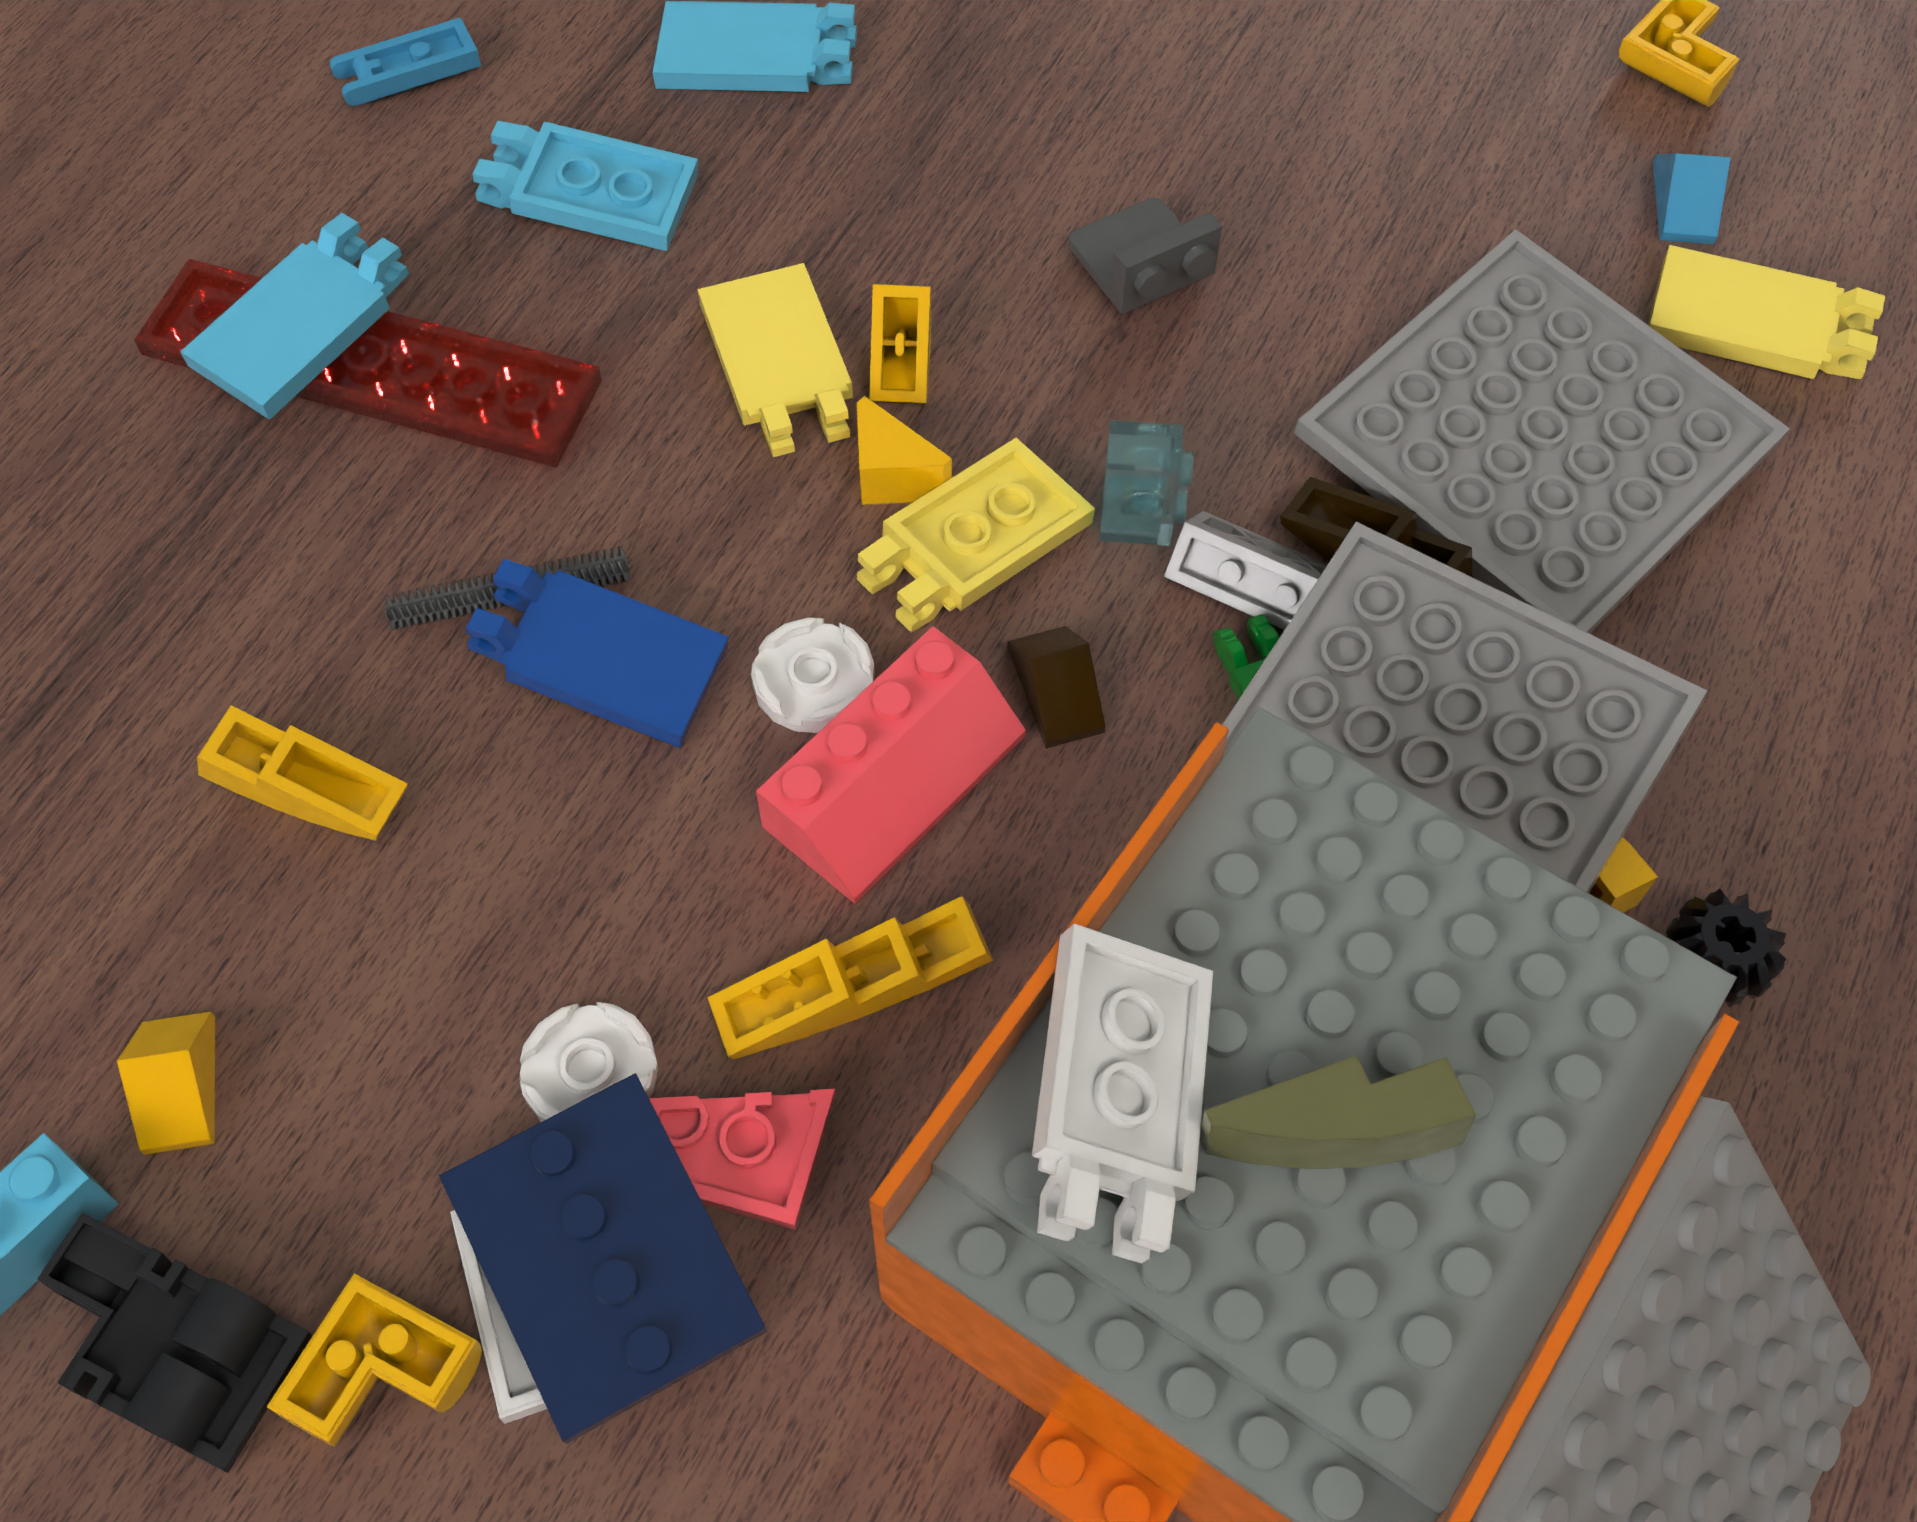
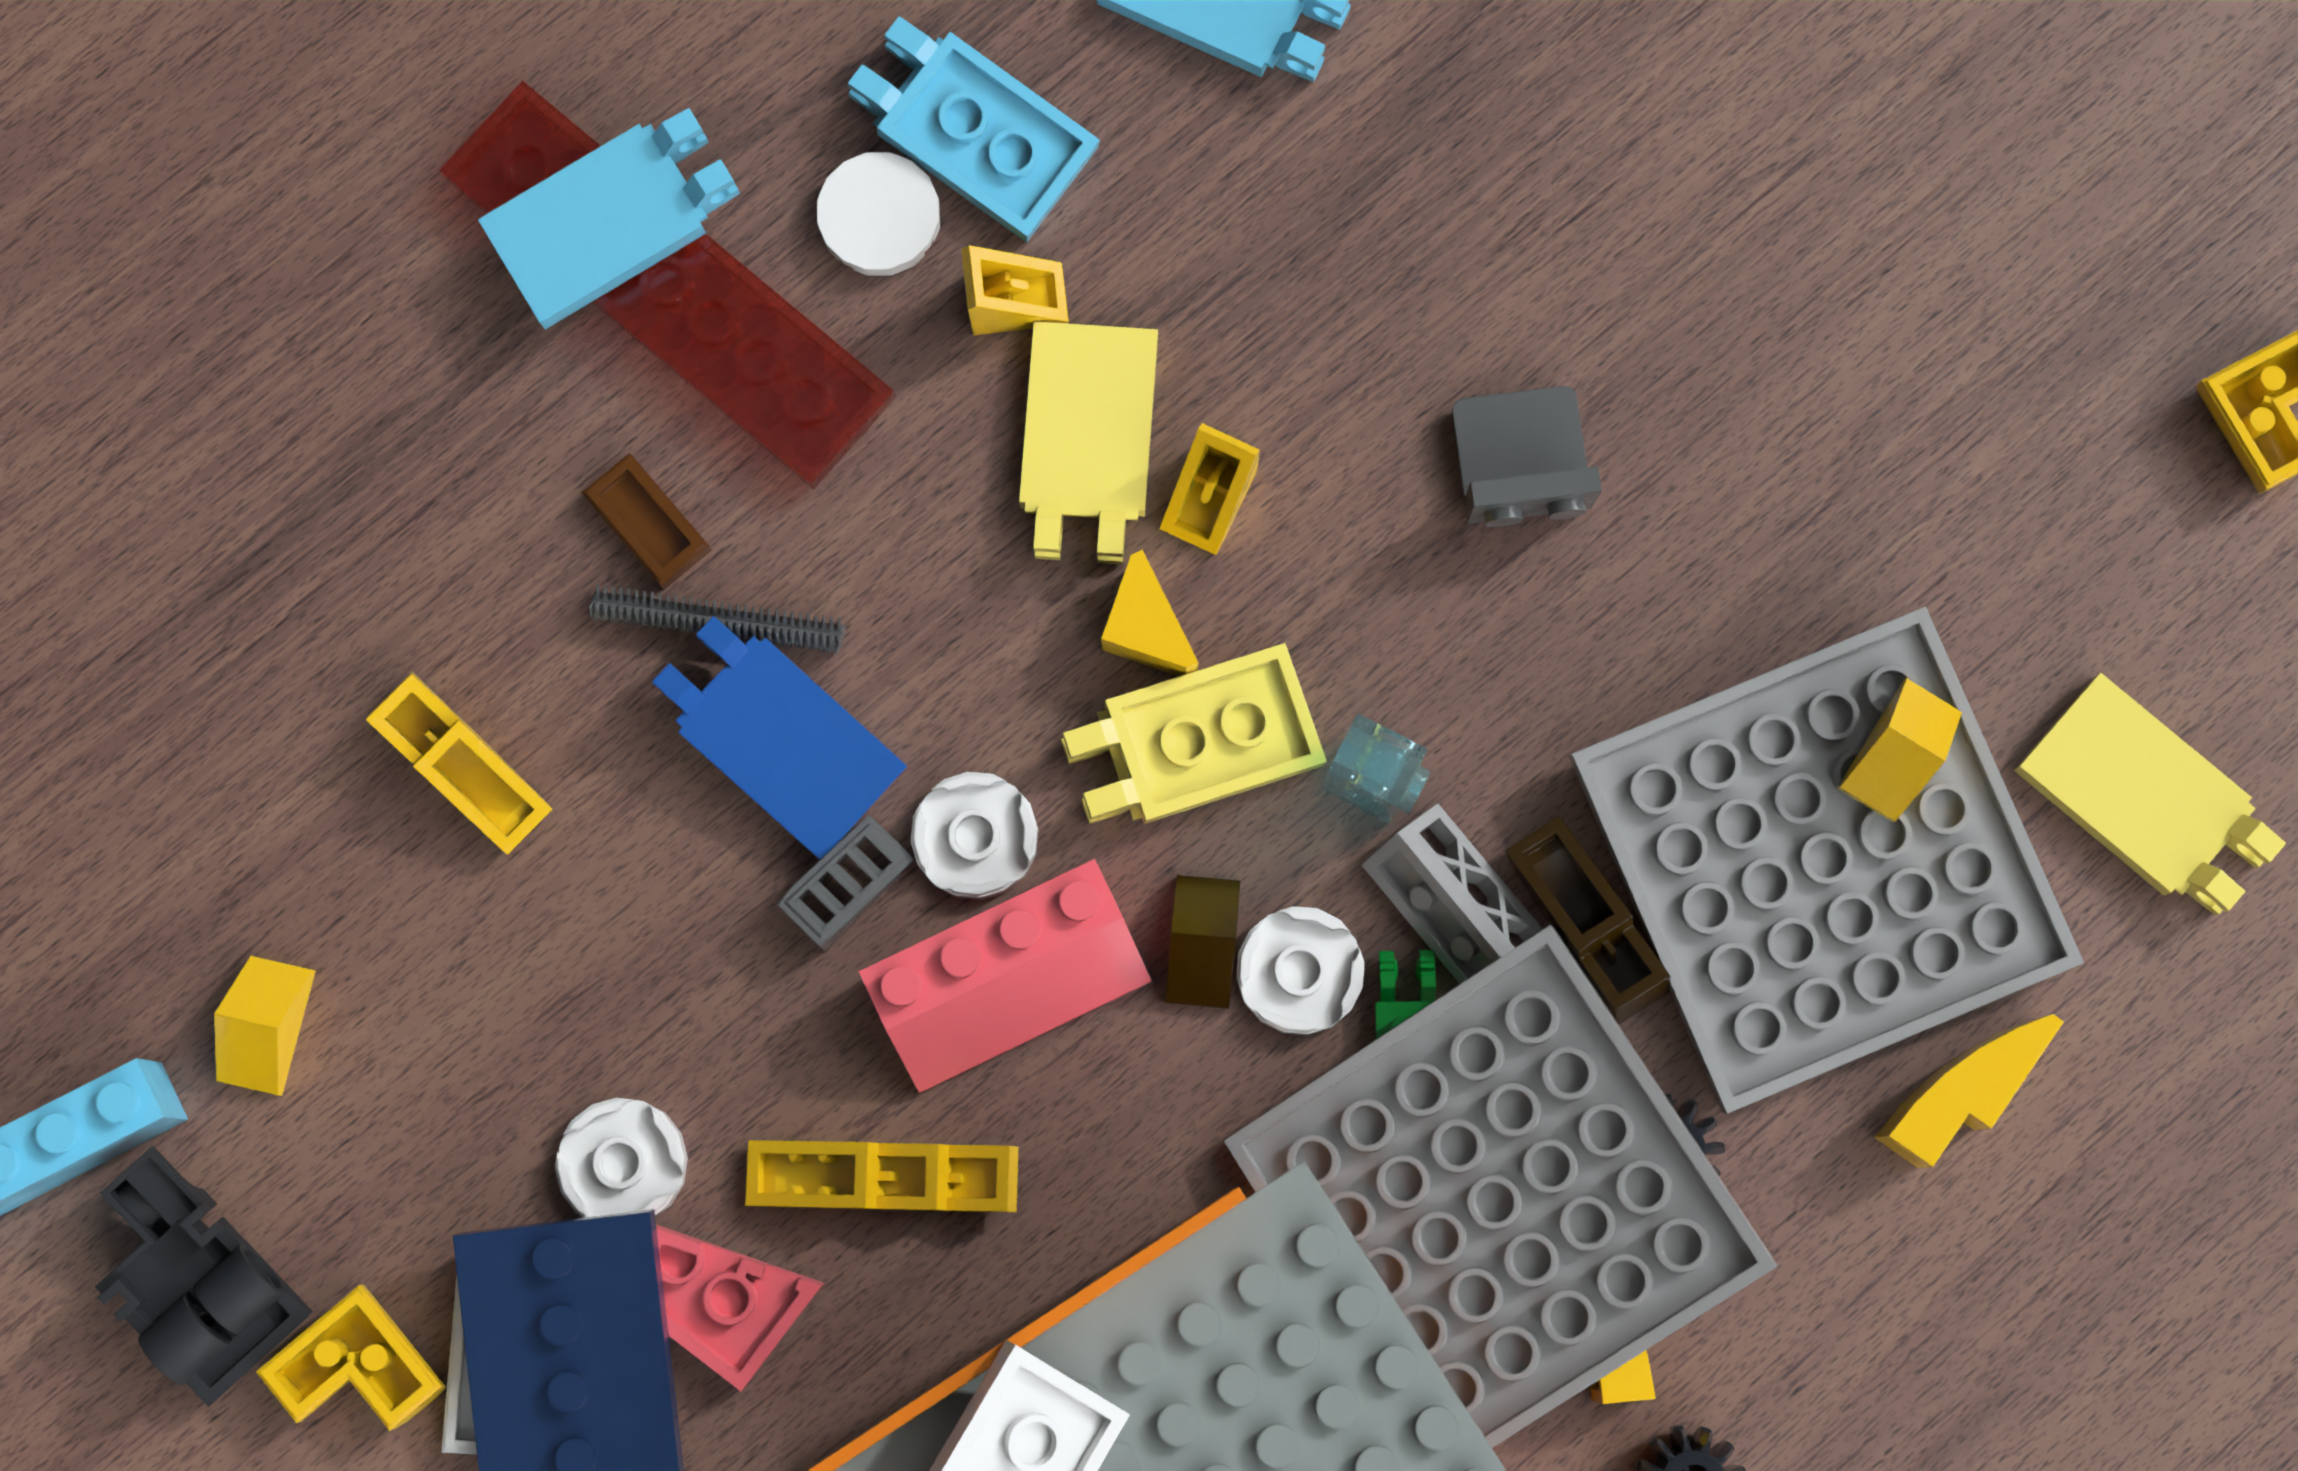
camera: 25 degrees right, 20 degrees up
dark azure slope [1653,153,1731,244] -> none
none -> reddish brown tile [581,453,712,590]
none -> dark grey slope [776,815,915,951]
none -> white tile [817,152,940,276]
none -> yellow slope [961,245,1069,336]
none -> white tile [1236,906,1365,1036]
none -> yellow slope [1837,678,1962,822]
none -> yellow slope [1874,1014,2064,1168]

